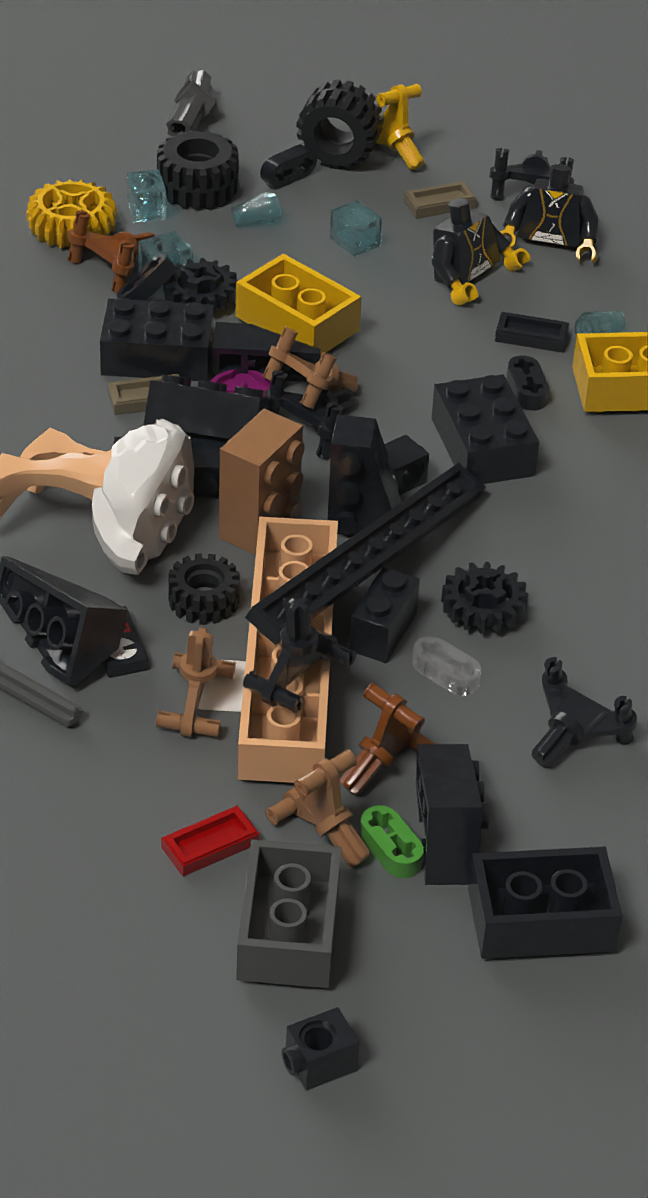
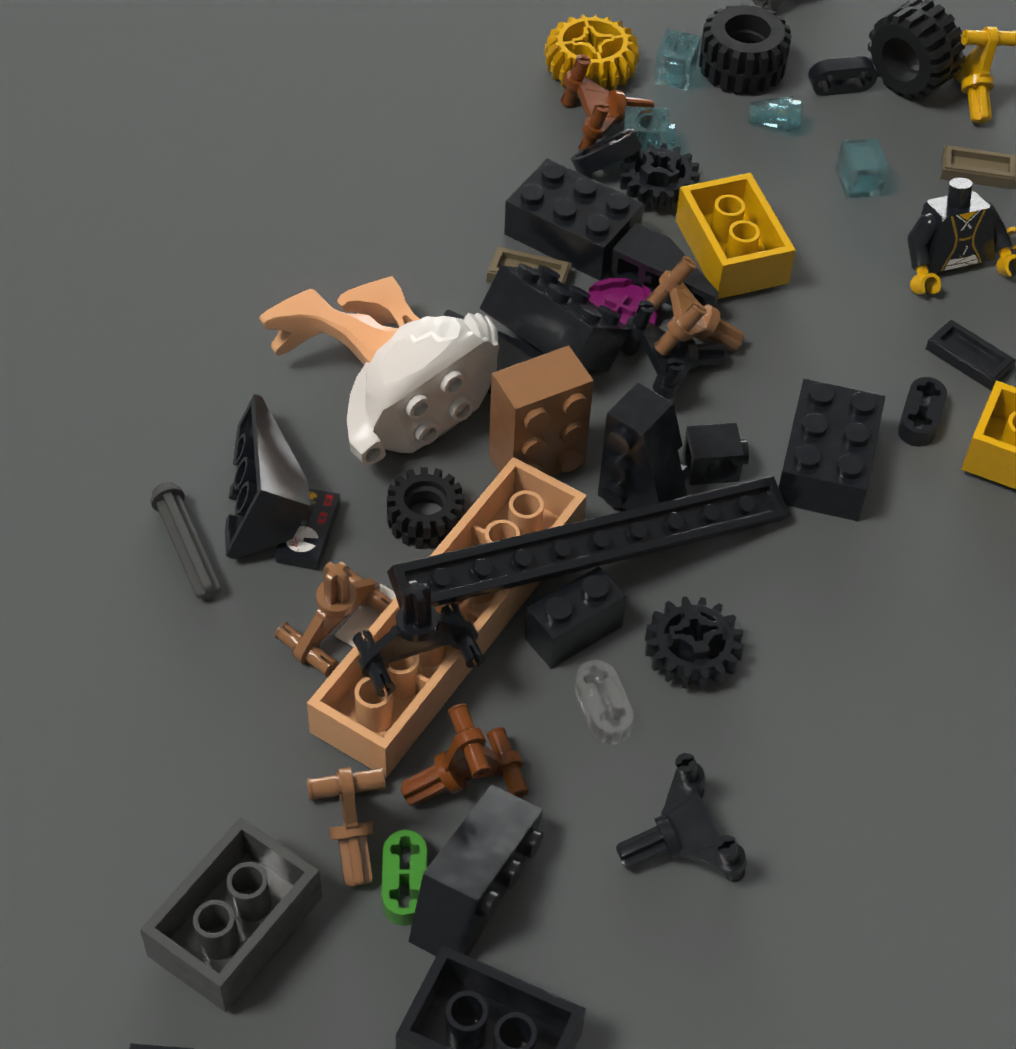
camera: 30 degrees right, 10 degrees up
red tile [161,805,260,877] -> none

